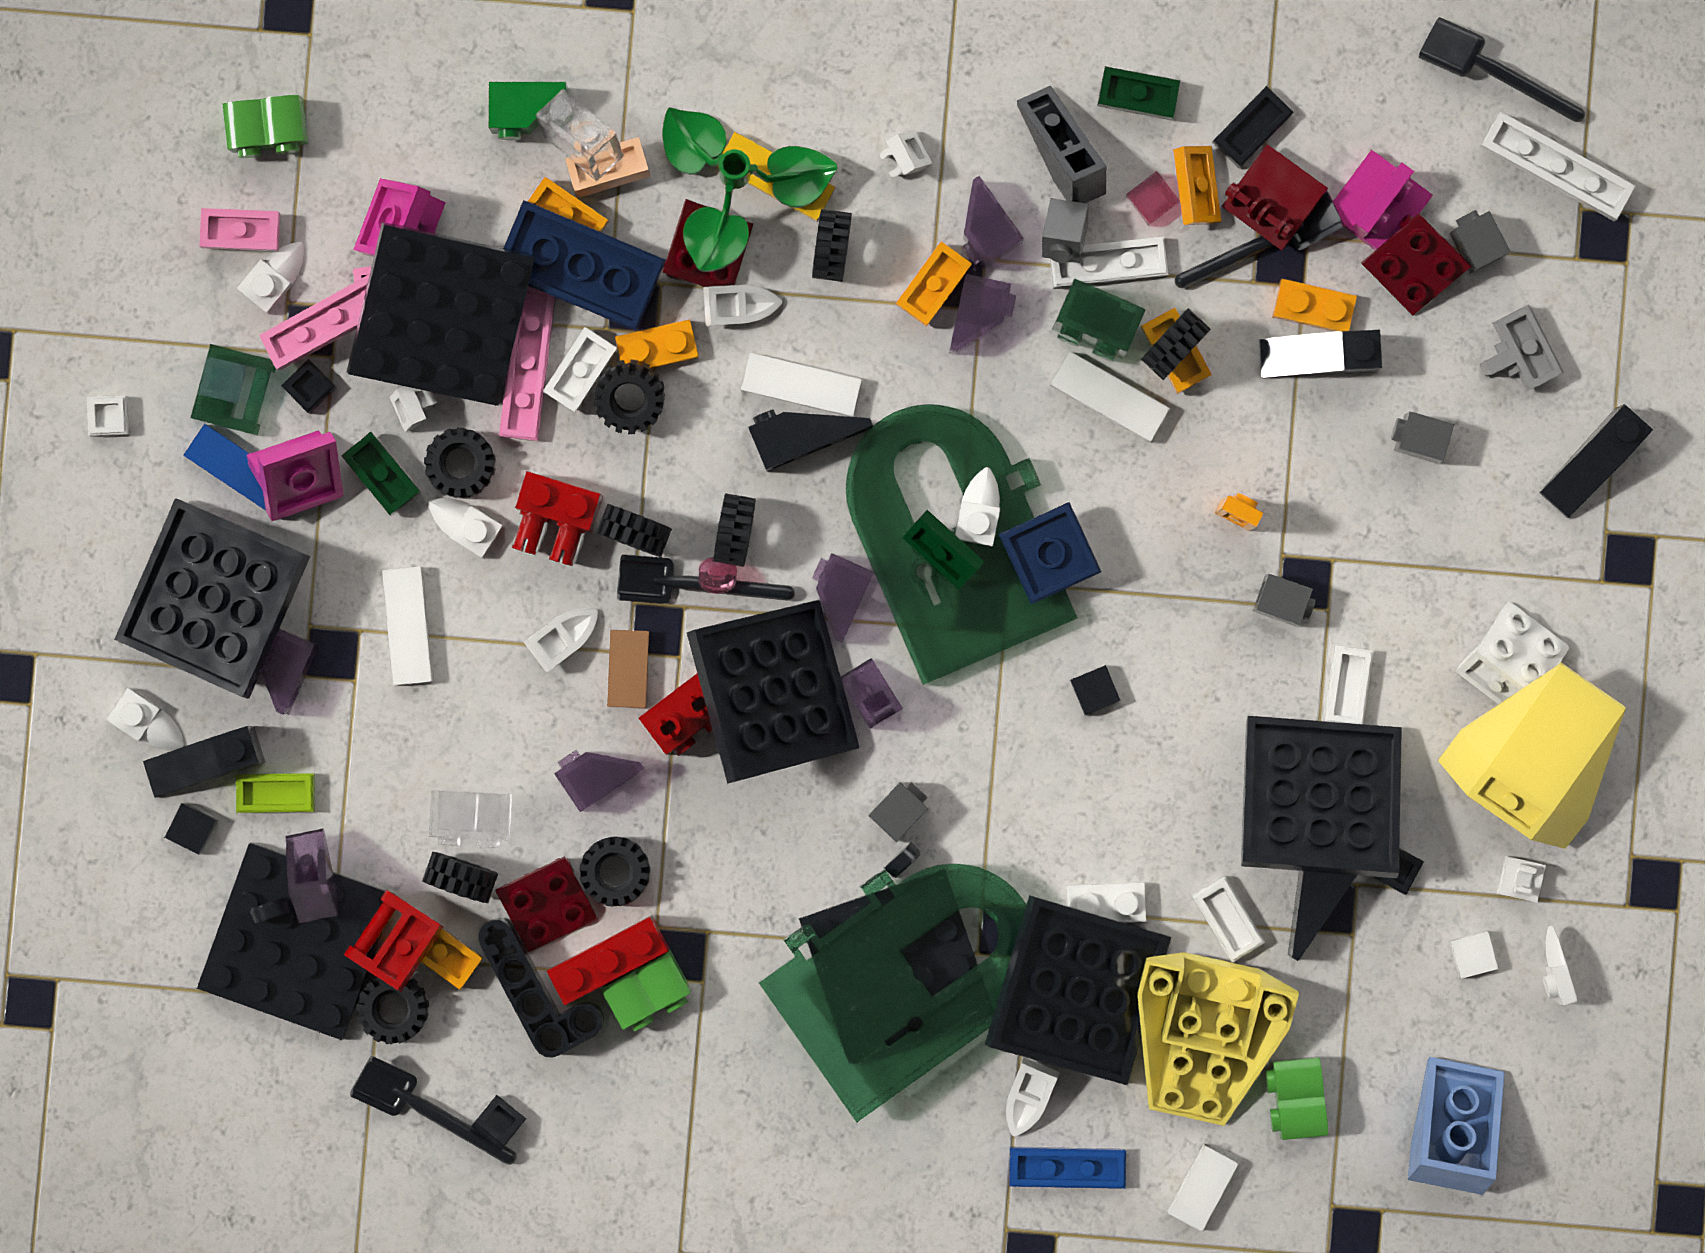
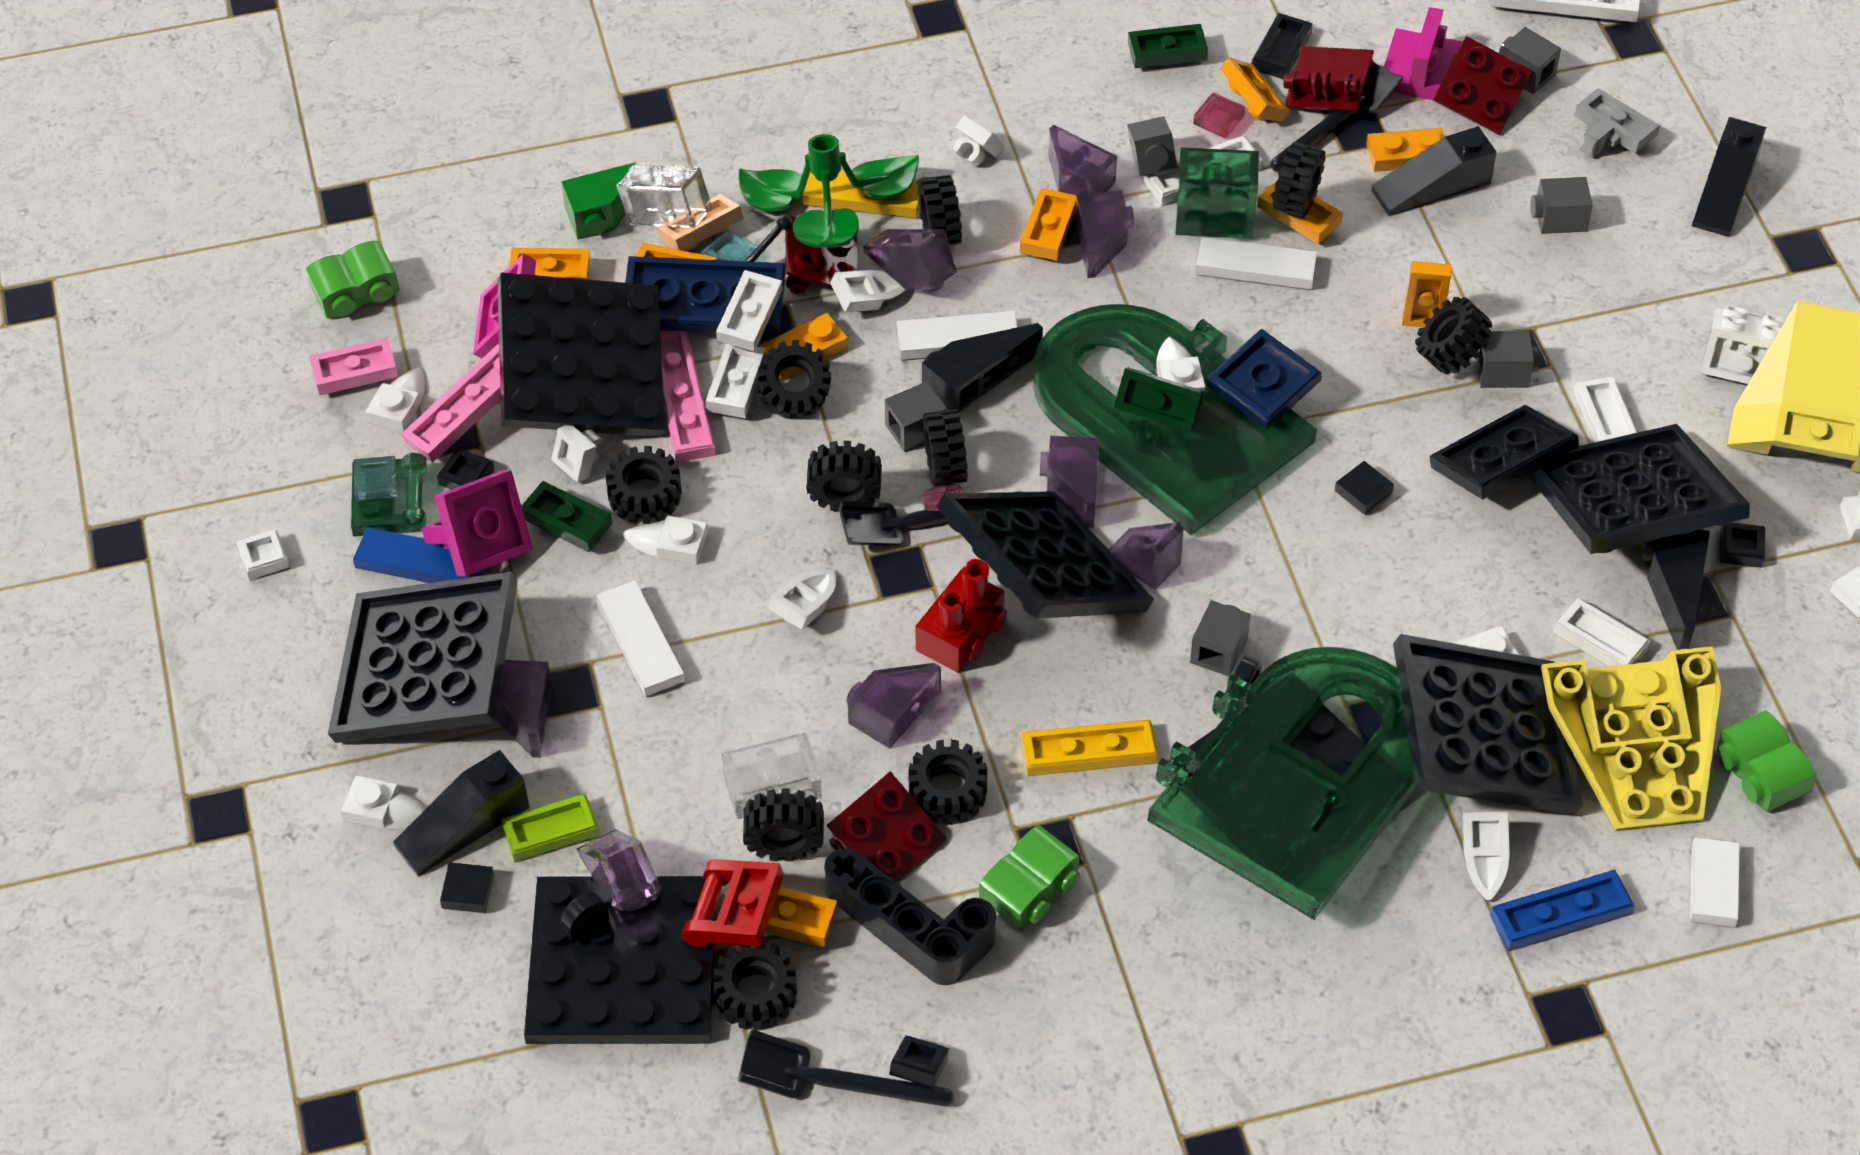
camera: 15 degrees left, 35 degrees down
red brick [512,471,603,567] -> none
red brick [546,915,670,1006] -> none
medium nougat tile [607,630,649,708] -> none
black slope [1017,85,1107,203] -> none
none -> light orange plate [509,248,591,280]
none -> clear light blue tile [701,230,756,261]
none -> white plate [716,270,783,352]
none -> black hinge [746,215,792,262]
none -> clear purple slope [862,229,957,293]
none -> dark grey brick [885,381,950,452]
none -> yellow tile [1022,719,1158,777]
none -> black tyre [1415,297,1492,374]
none -> black tile [1429,404,1579,500]

